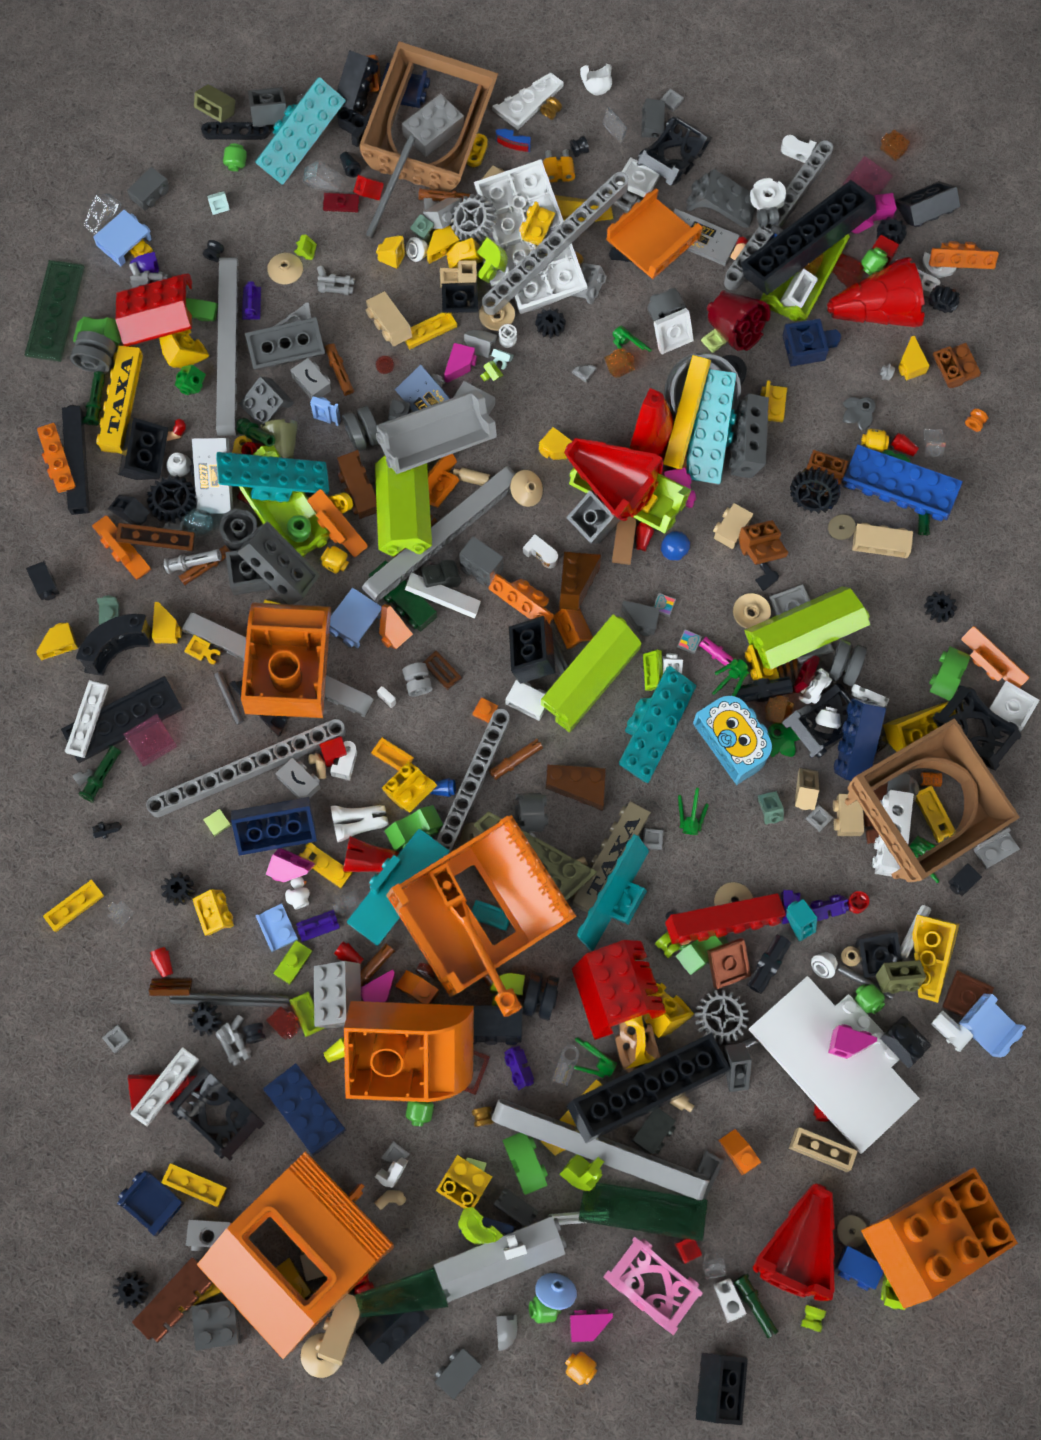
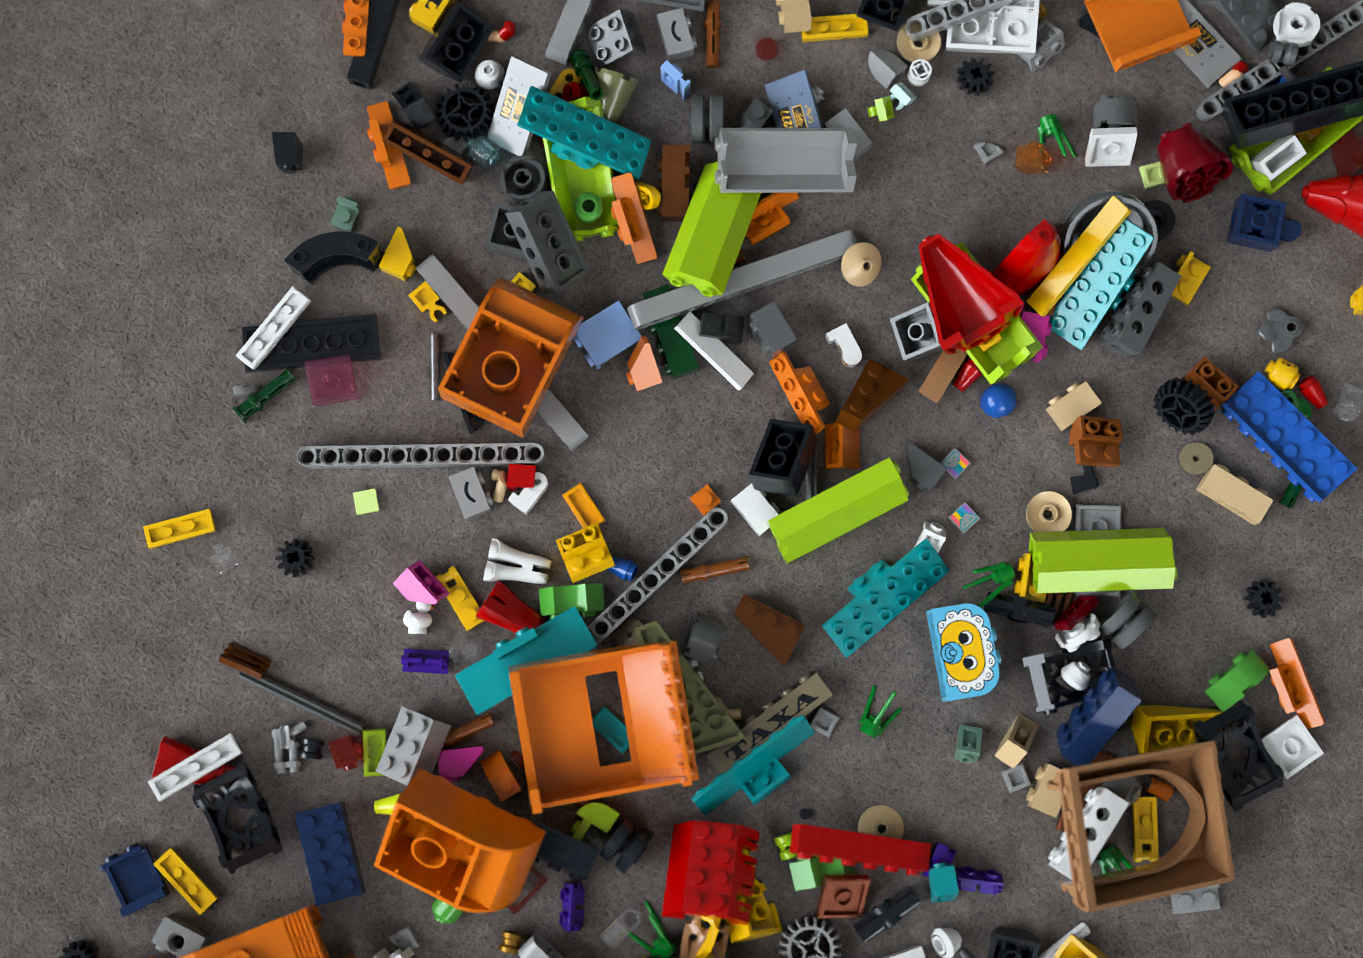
camera: 25 degrees right, 10 degrees up
yellow slope [36,623,78,660] -> none
black piece [92,821,122,839] -> none
light grey tile [102,1025,131,1053] -> none
red cone [150,947,173,978] -> none
light grey pin [164,549,222,574] -> none
dark orange pin [178,545,230,586] -> none
black gear [188,1002,223,1036] -> none
yellow bracket [192,889,234,936] -> none
dark blue brick [231,797,317,856] -> none
light blue plate [256,904,298,952] -> none
lime tile [273,941,313,985] -> none
yellow head [320,546,349,574] -> none
red cone [334,941,364,964] -> none
white tile [377,686,396,708] -> none
light grey wheel [402,662,433,697] -> none
reddish brown tile [422,650,462,691] -> none
orange bar [429,863,522,1017] -> none
dark pink slope [444,343,478,383] -> none
tan cylinder [453,467,490,486] -> none
yellow slope [539,427,572,460] -> none
lime plate [643,649,663,691] -> none
dark pink pin [699,637,735,666] -> none
clear orange brick [765,695,794,725] -> none
green plate [767,723,800,757] -> none
tan plate [841,946,861,967] -> none
red wheel [847,891,870,914] -> none
white plate [851,684,889,707] -> none
light grey plate [879,363,895,381] -> none
black brick [948,863,982,896] -> none

